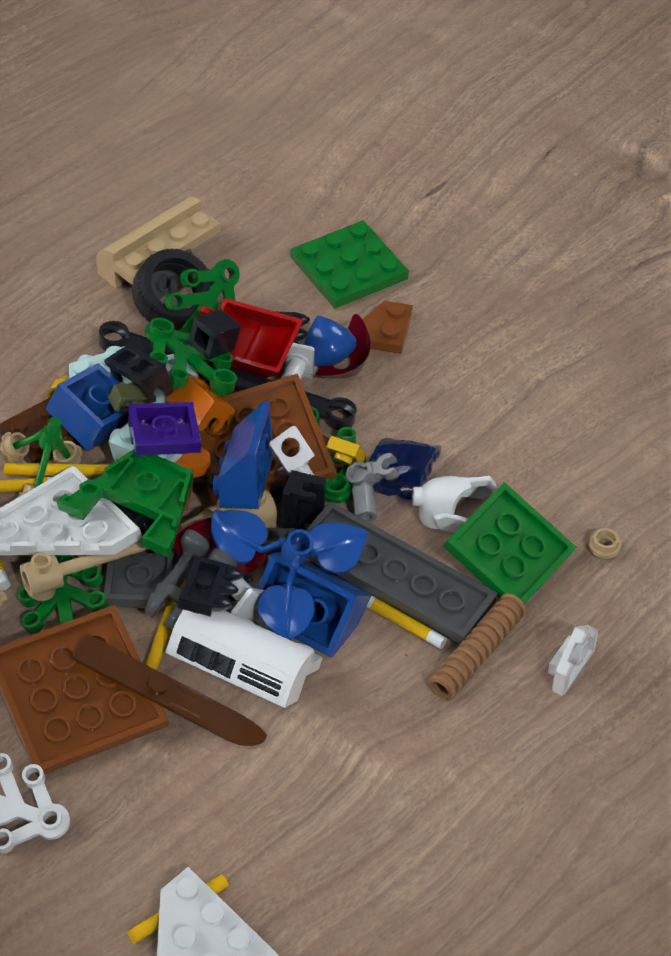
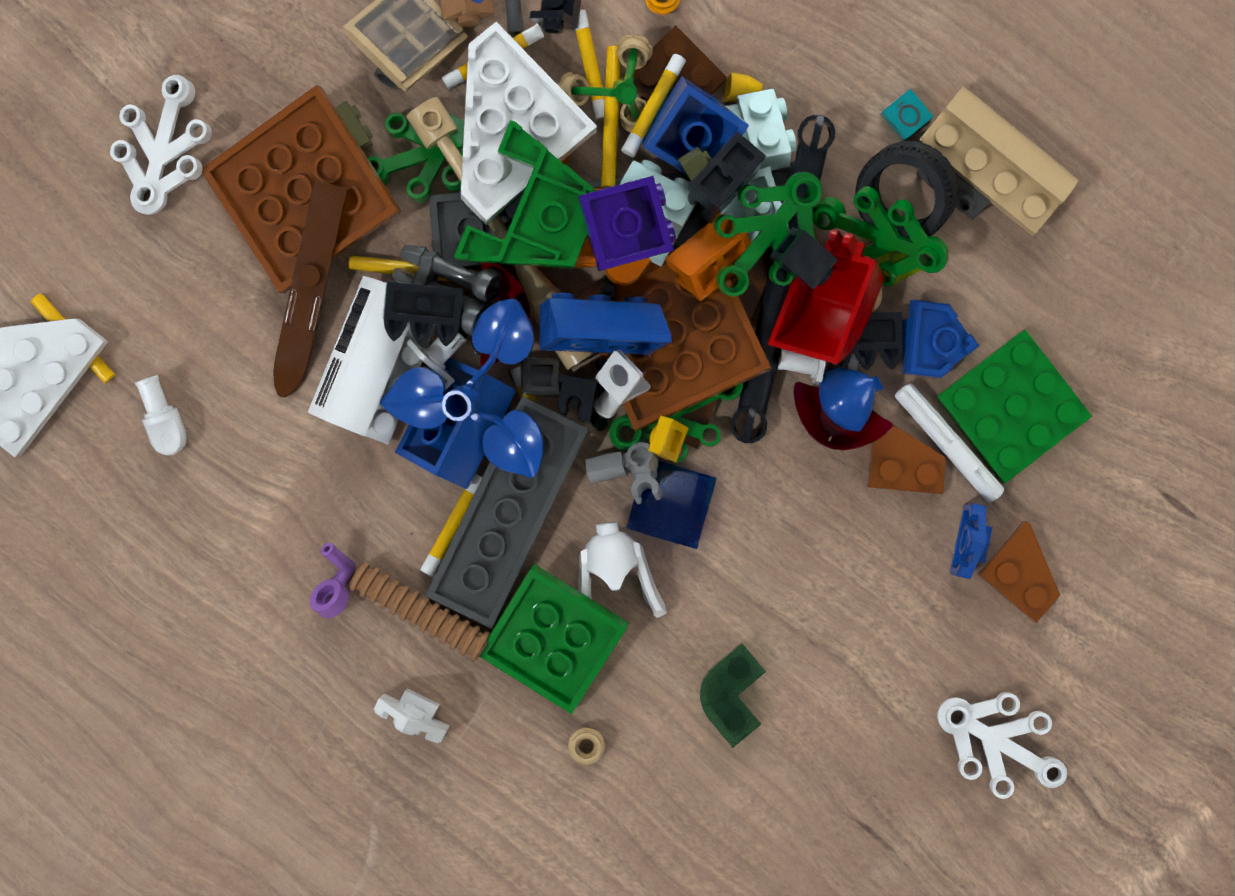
camera: 85 degrees right, 40 degrees up
none -> white arm [135,375,187,456]
none -> medium lavender plate [310,542,356,618]
none -> yellow bar [621,54,686,157]
none -> clear green plate [700,642,766,748]
none -> teal tile [880,88,934,141]
none -> white axle [895,383,1004,503]
none -> blue plate [902,299,979,378]
none -> white plant [937,692,1067,799]
none -> blue plate [950,503,993,579]
none -> dark orange wing [978,521,1060,623]

